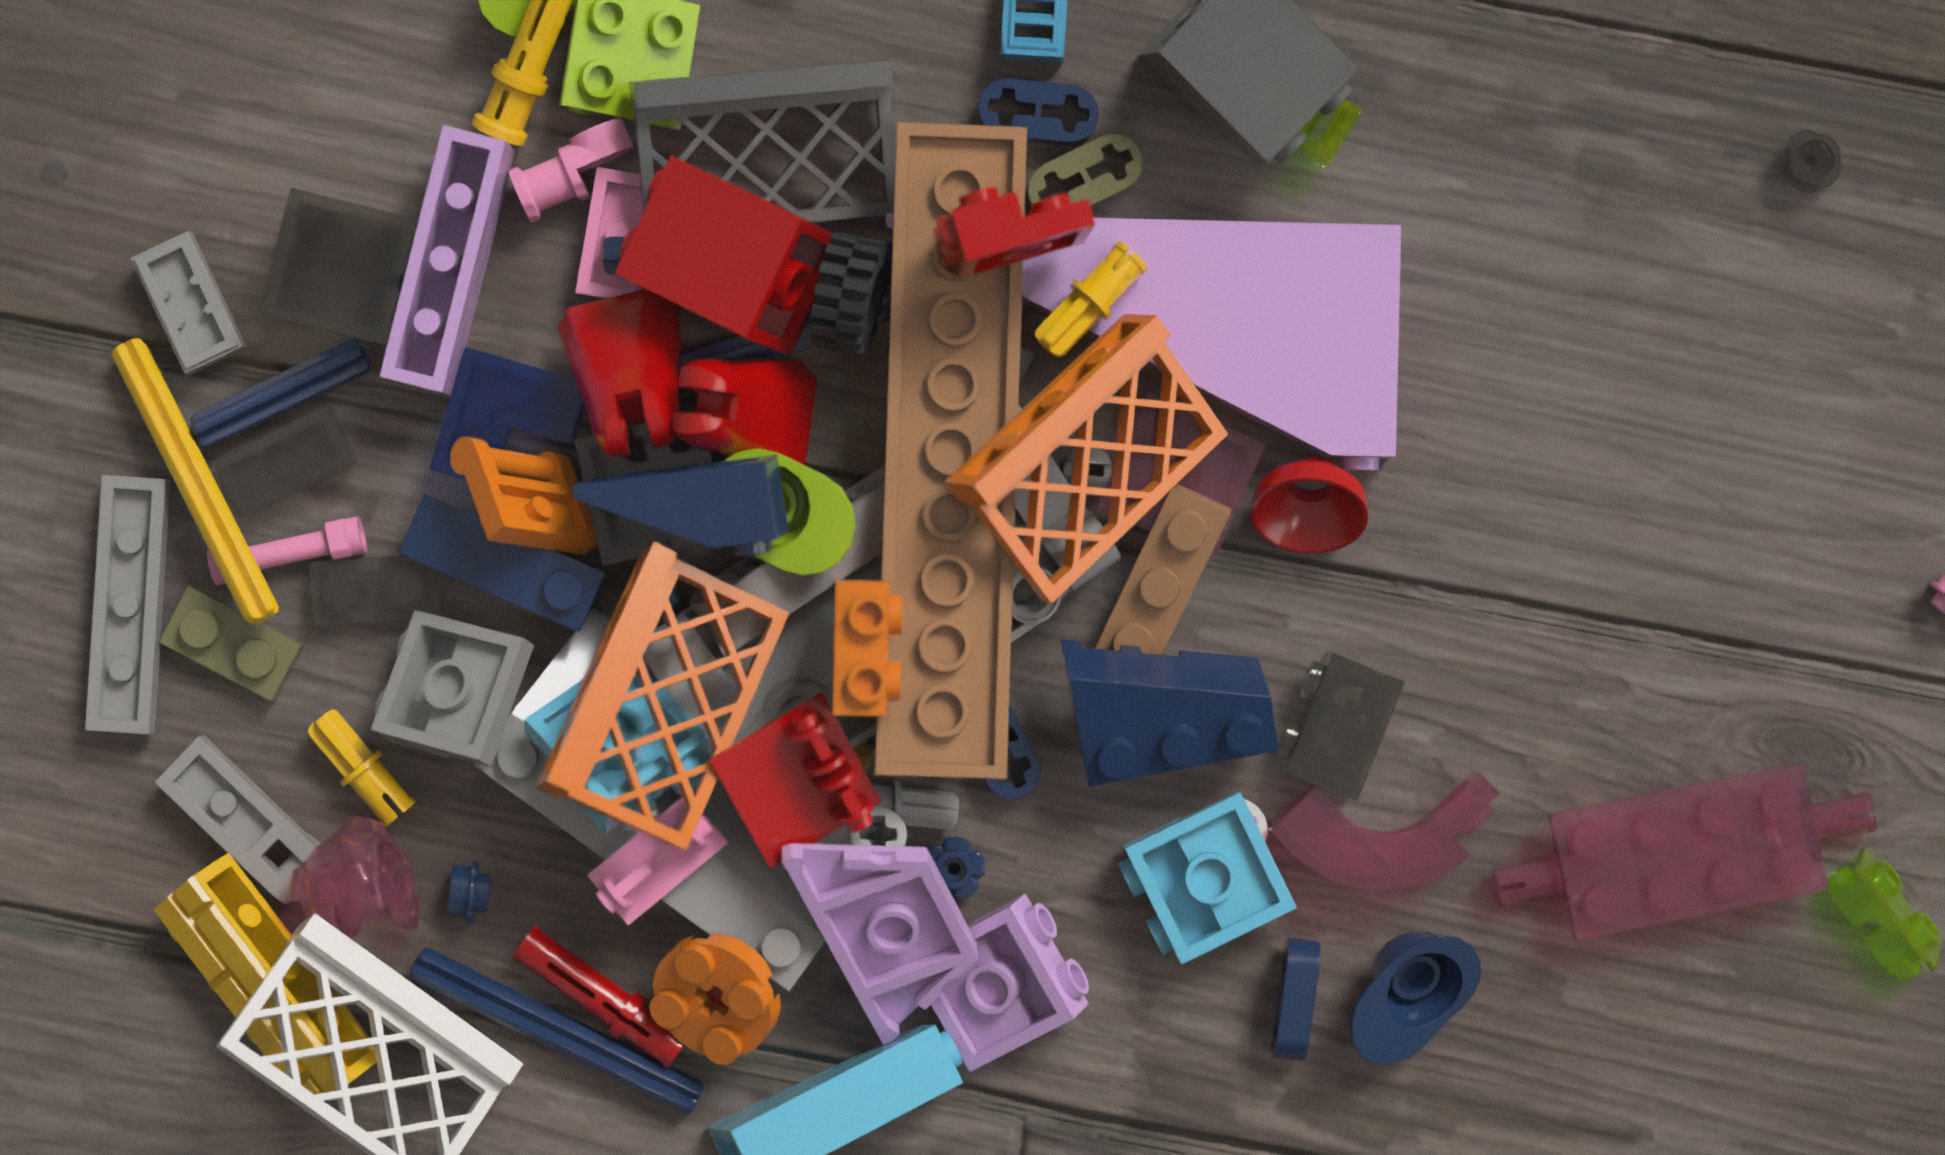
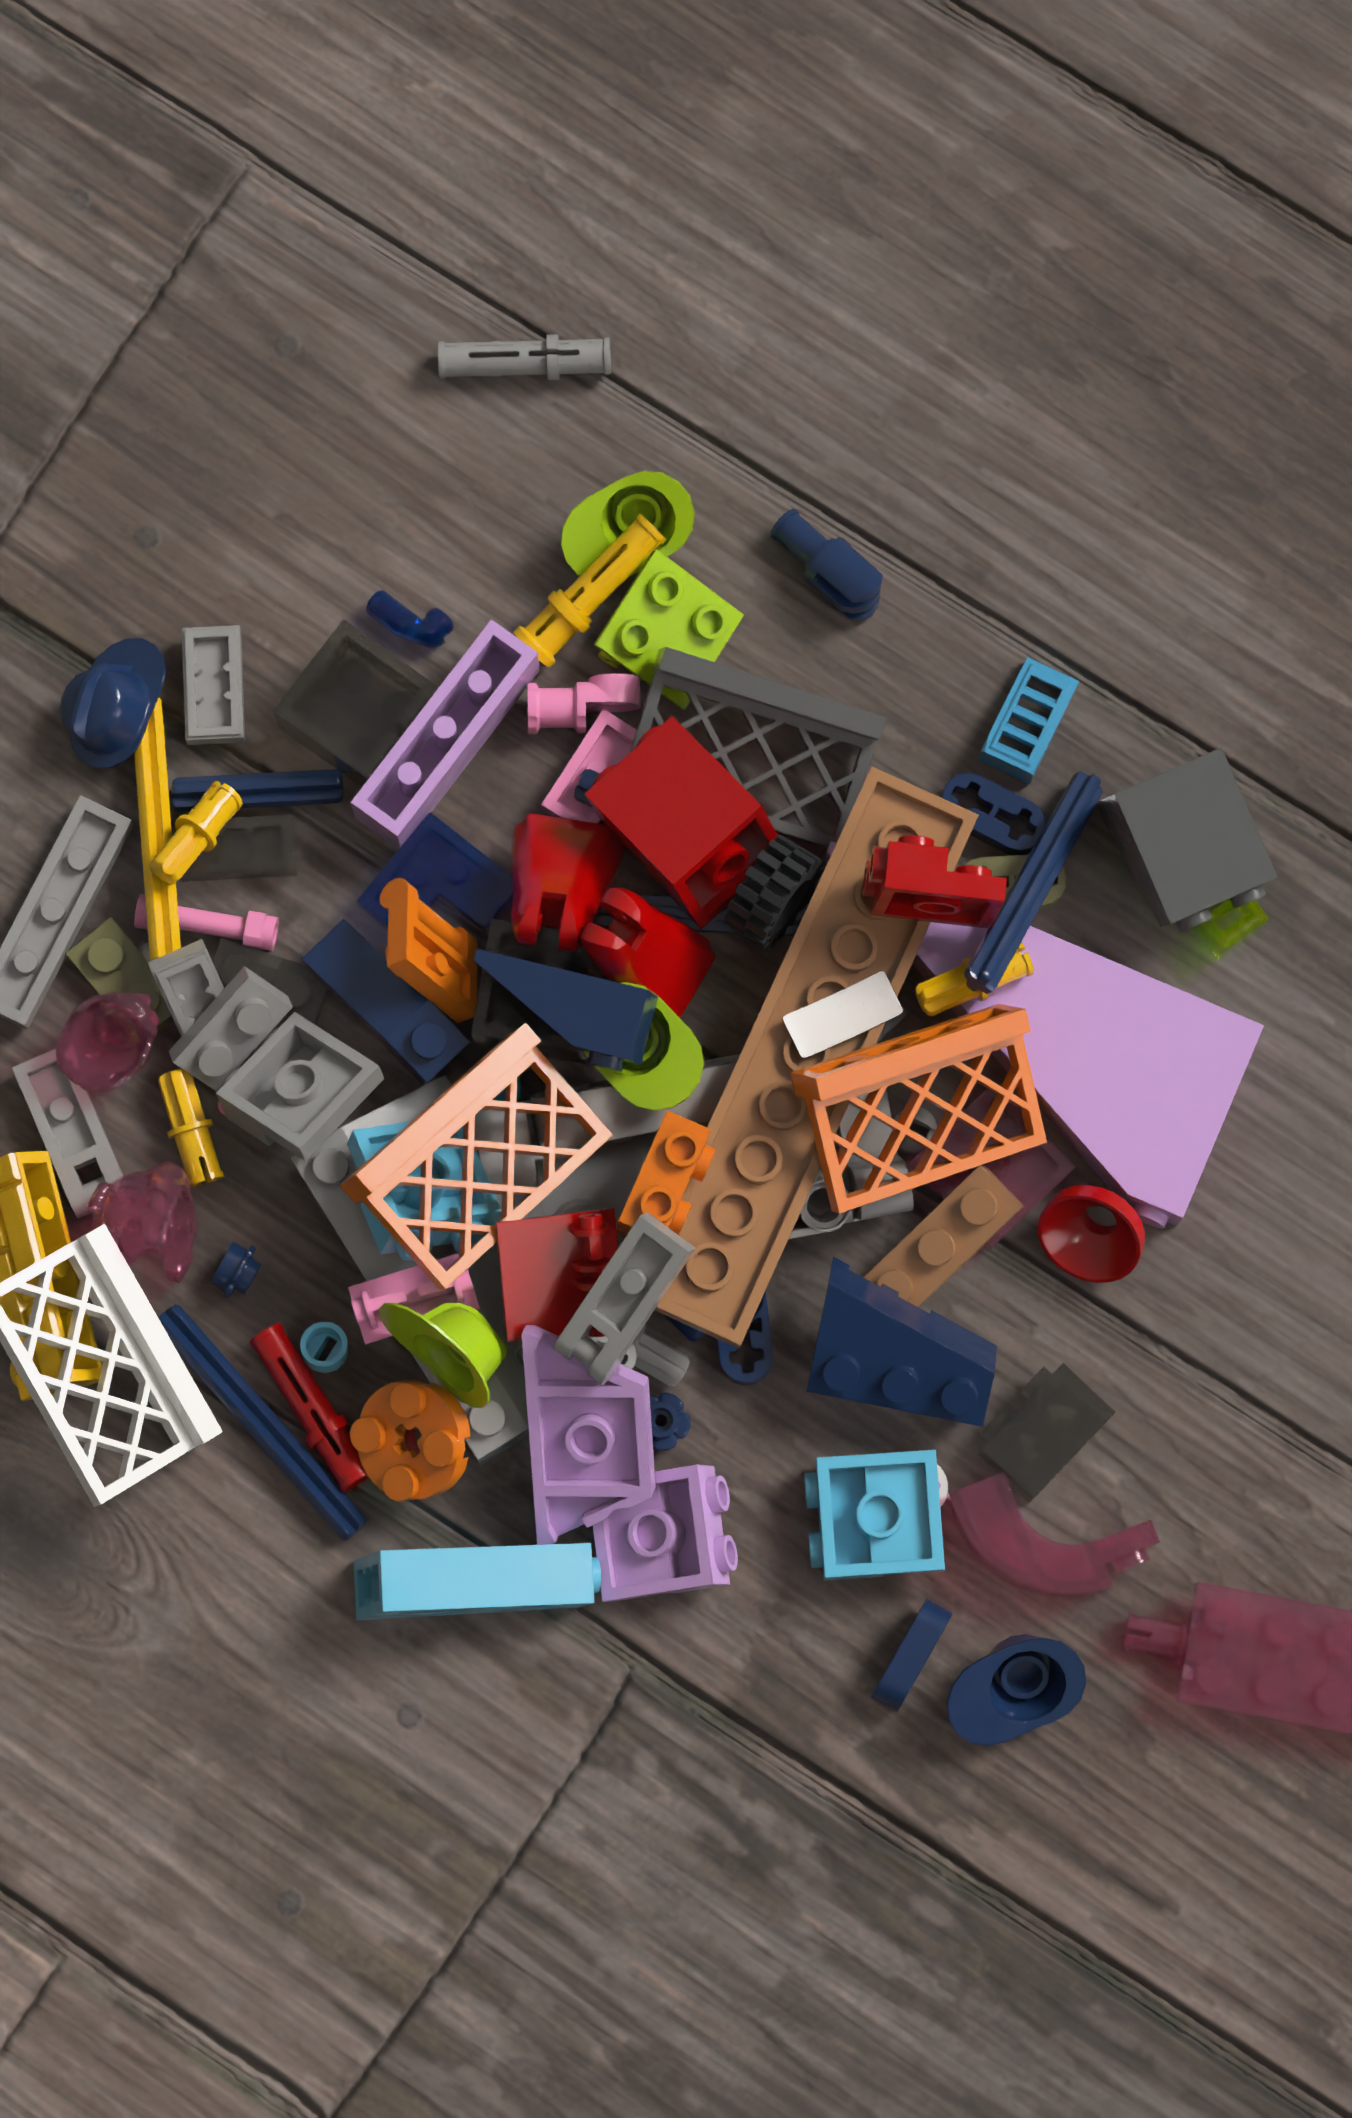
camera: 25 degrees right, 10 degrees down
none -> clear pink hair [56,992,159,1093]
none -> dark blue piece [60,638,166,768]
none -> light grey plate [148,939,224,1036]
none -> yellow axle [150,781,243,885]
none -> light grey plate [169,966,293,1091]
none -> medium azure hinge [300,1322,349,1374]
none -> clear blue arm [366,590,454,649]
none -> lime piece [378,1303,507,1408]
none -> light grey plate [554,1212,696,1385]
none -> white sticker [783,971,903,1058]
none -> dark blue axle [964,772,1103,994]

